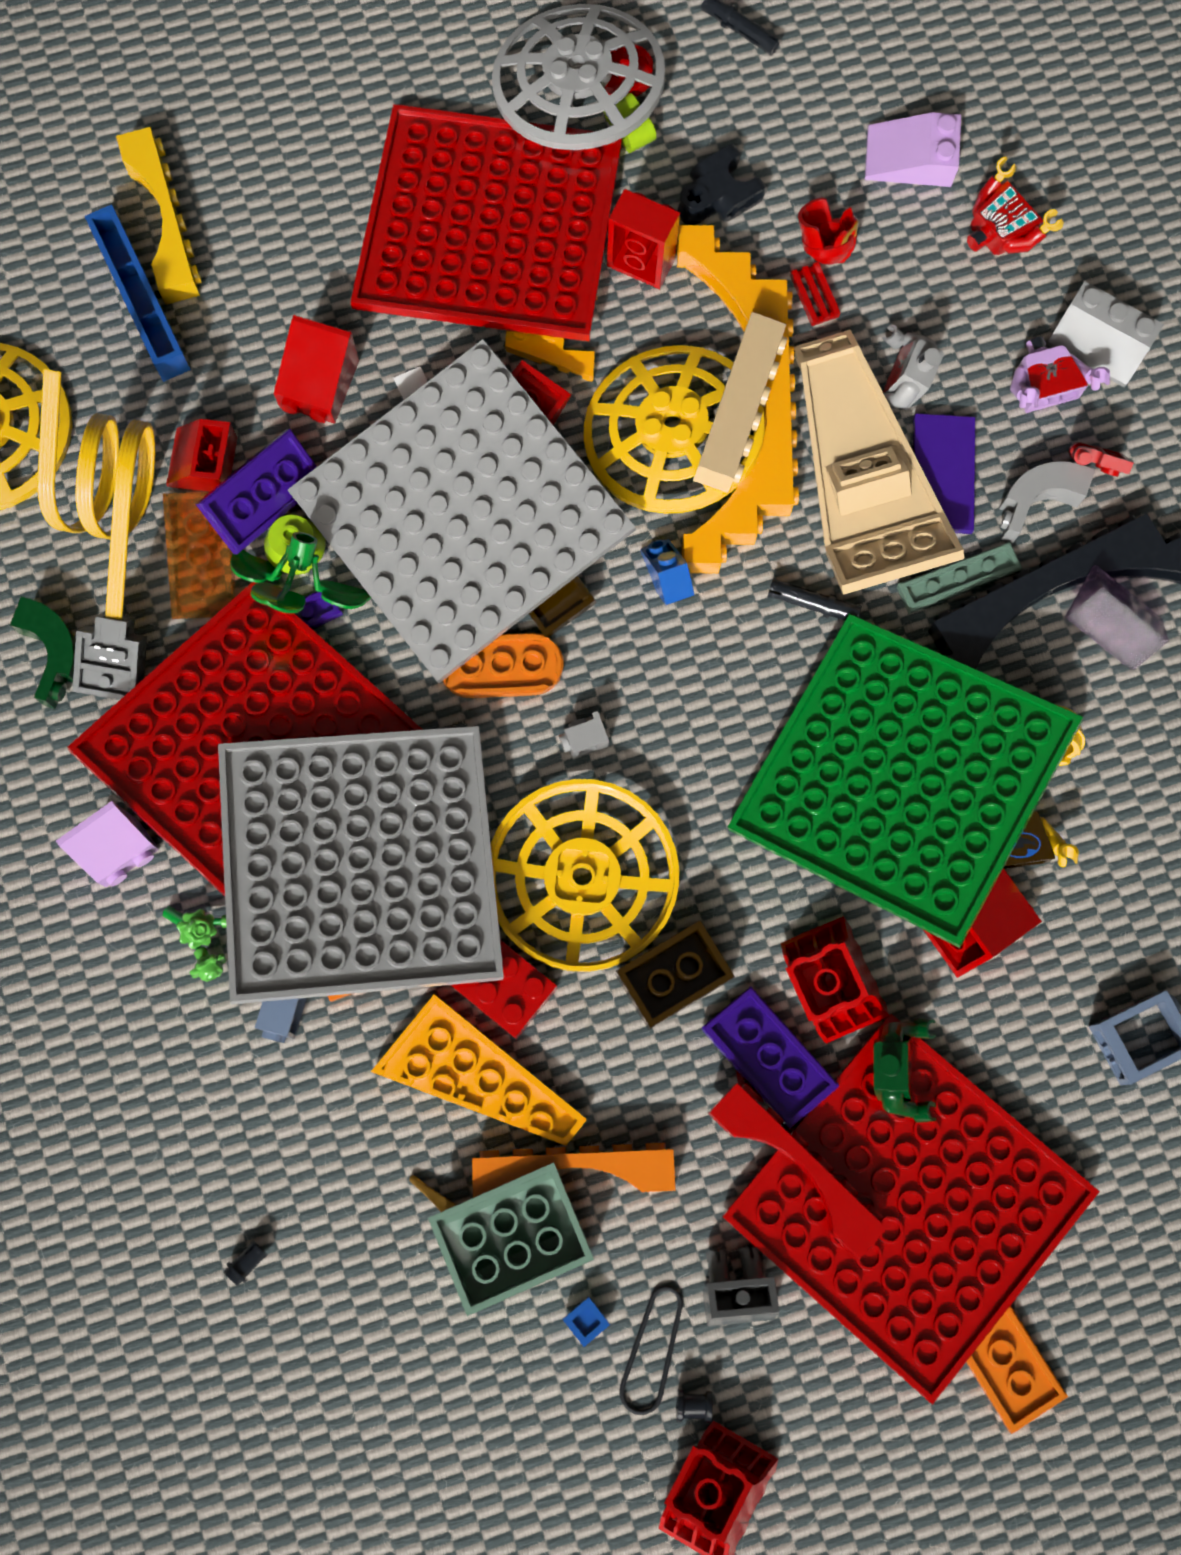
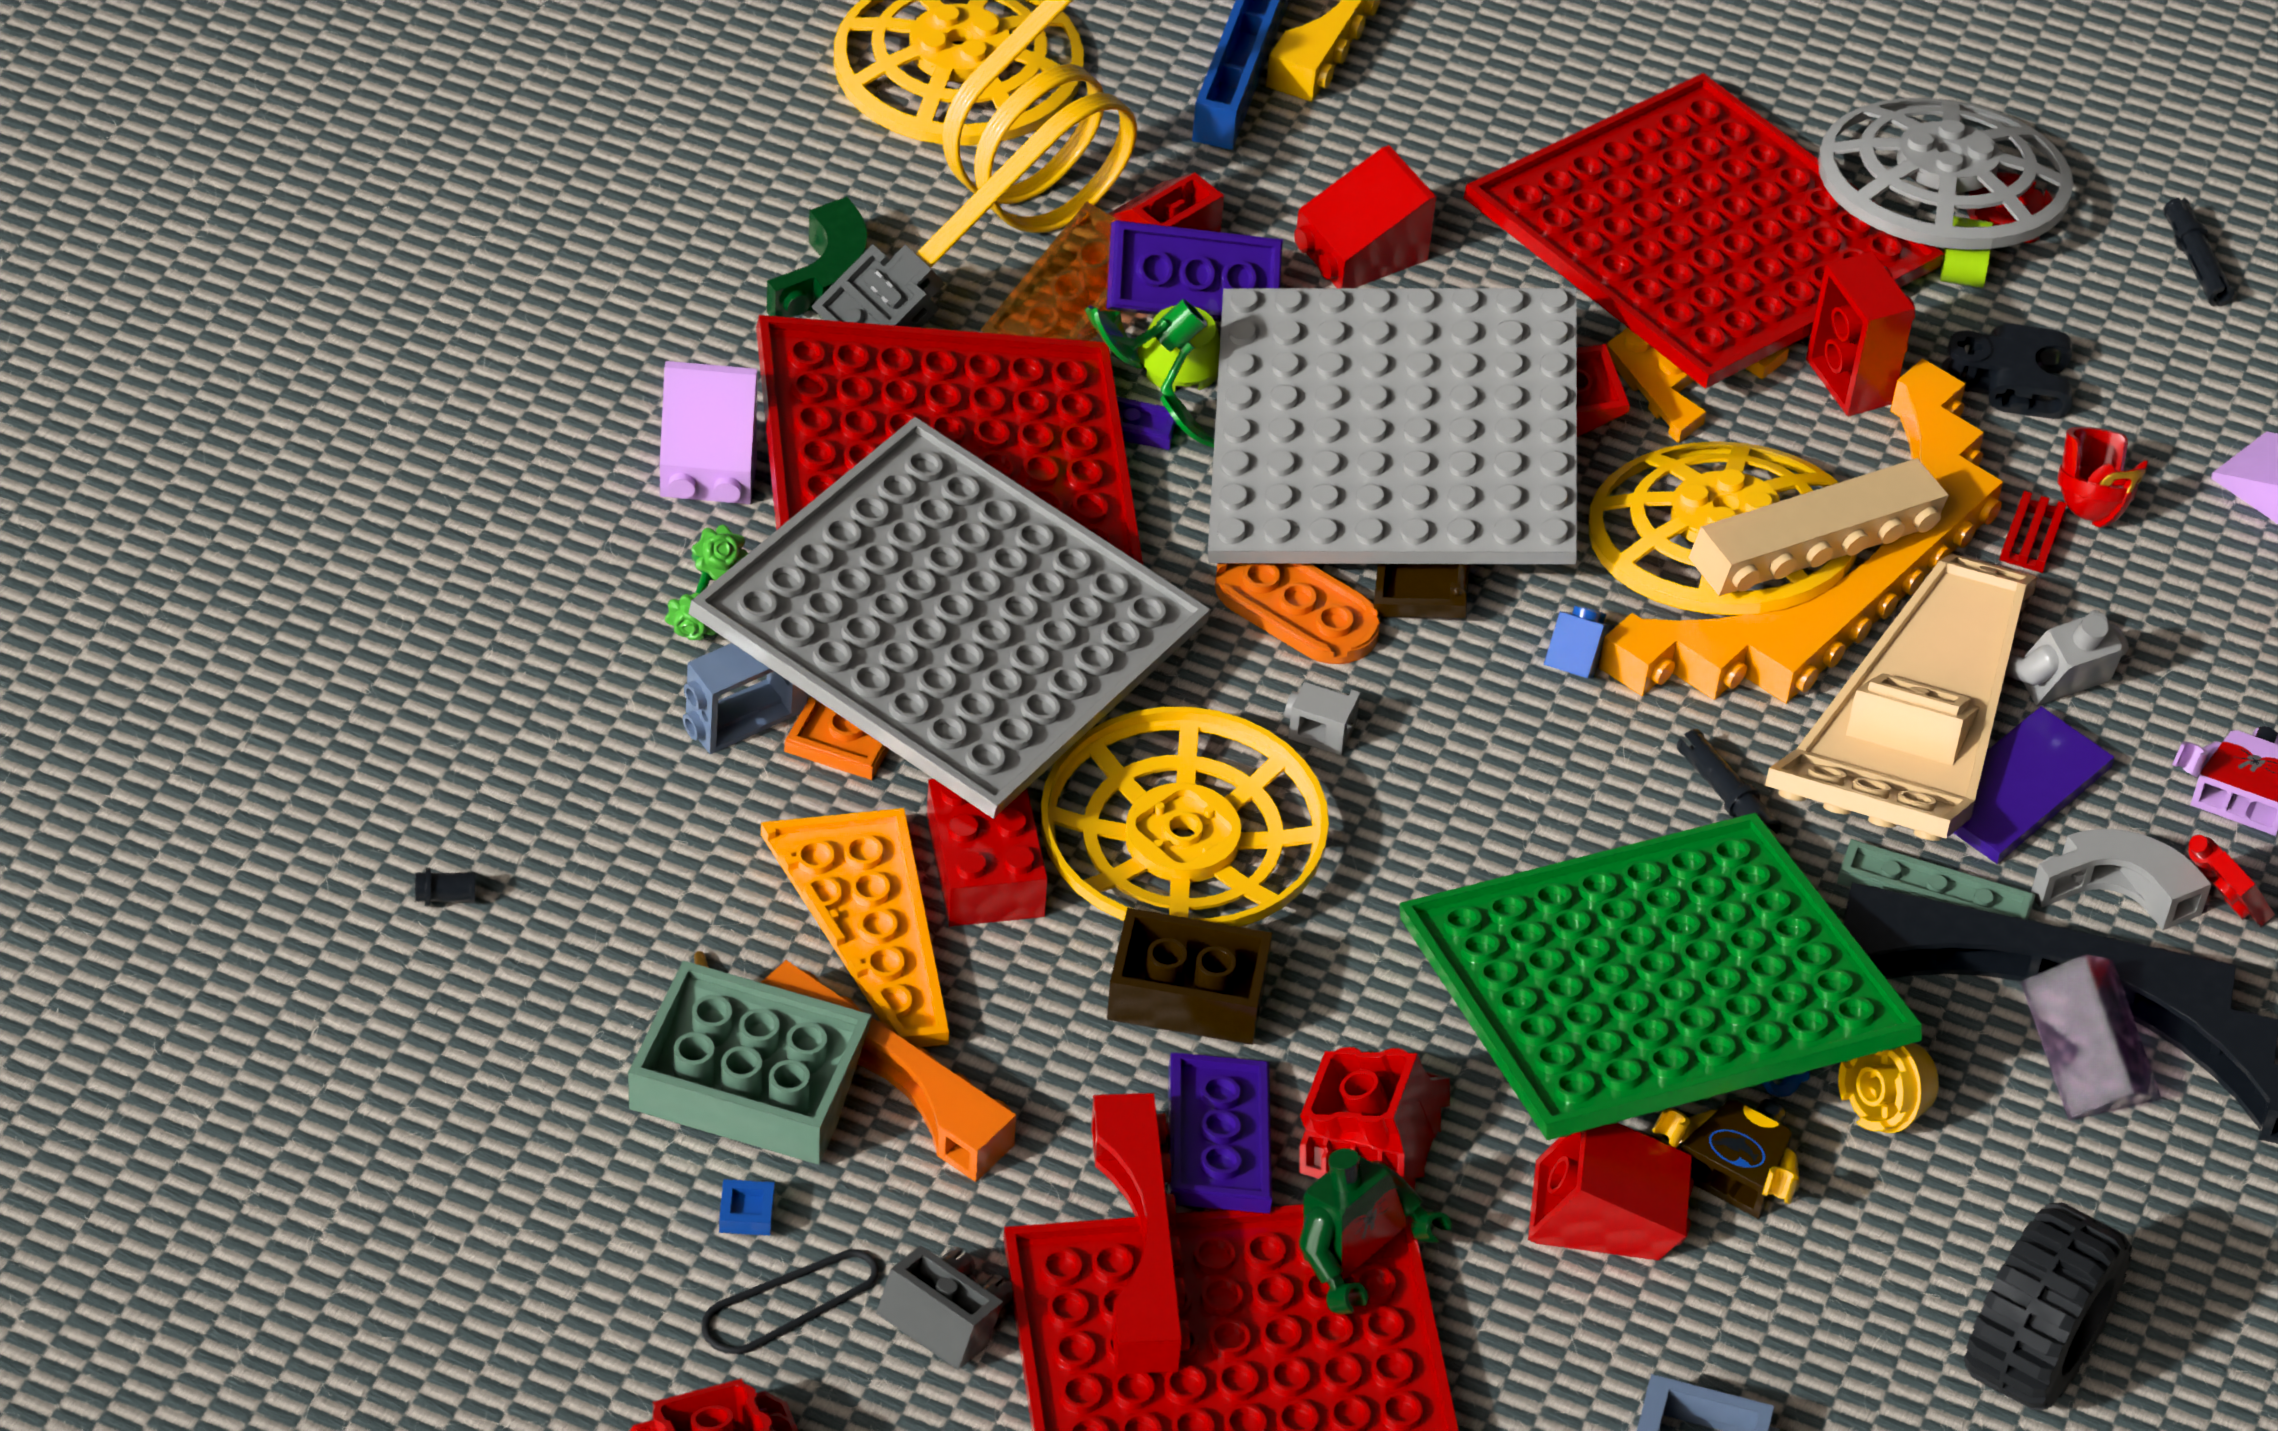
camera: 40 degrees right, 30 degrees down
black bush [676,1389,713,1424] -> none

